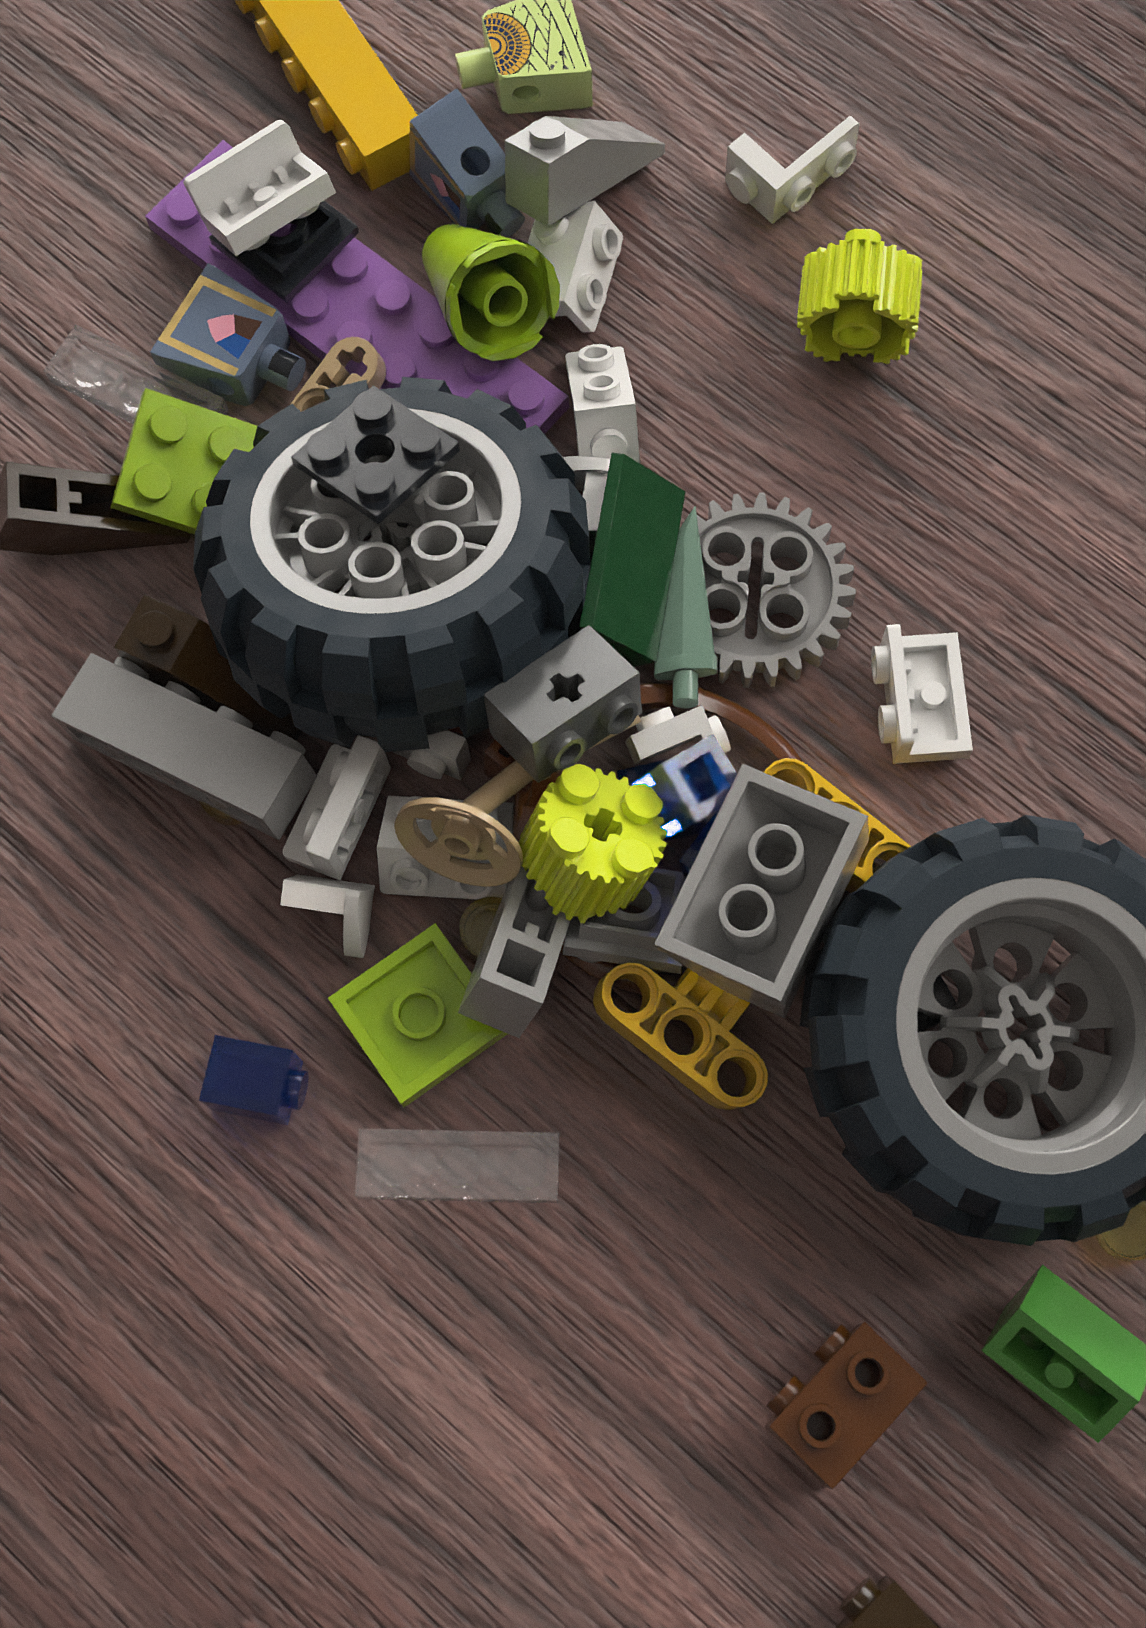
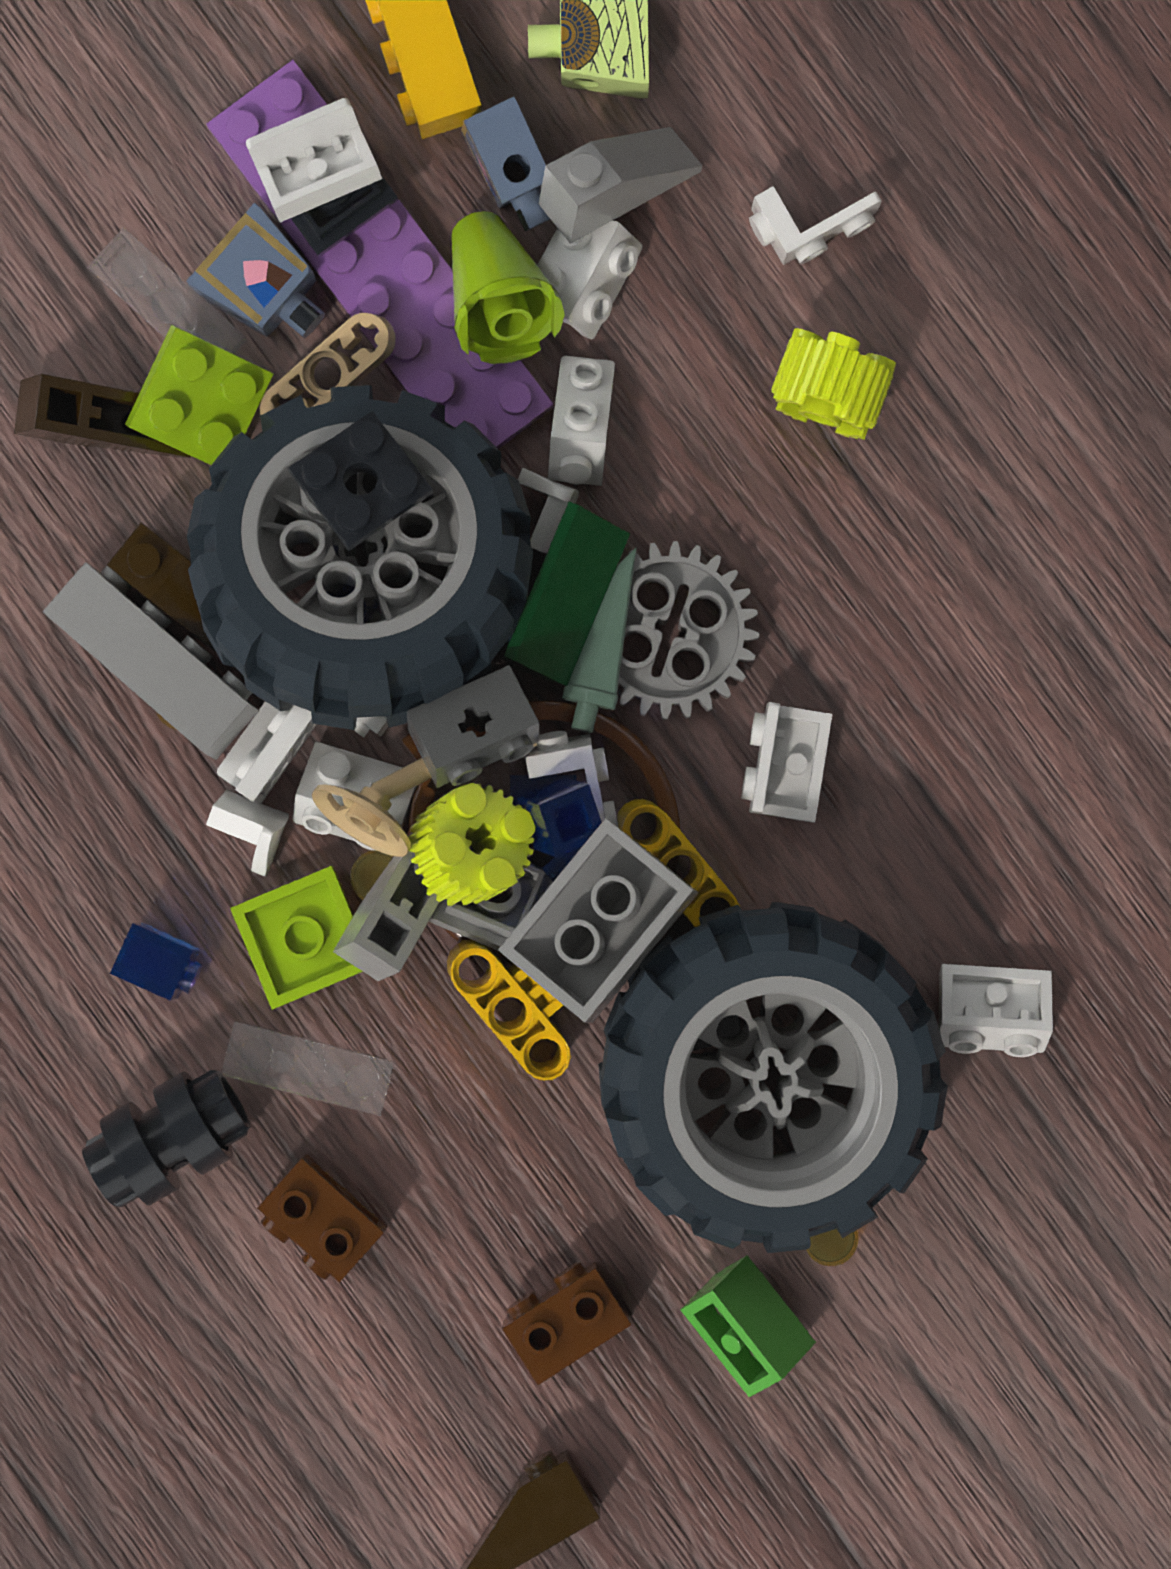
camera: 10 degrees right, 15 degrees up
none -> black piece [82,1070,251,1207]
none -> reddish brown brick [257,1154,388,1283]

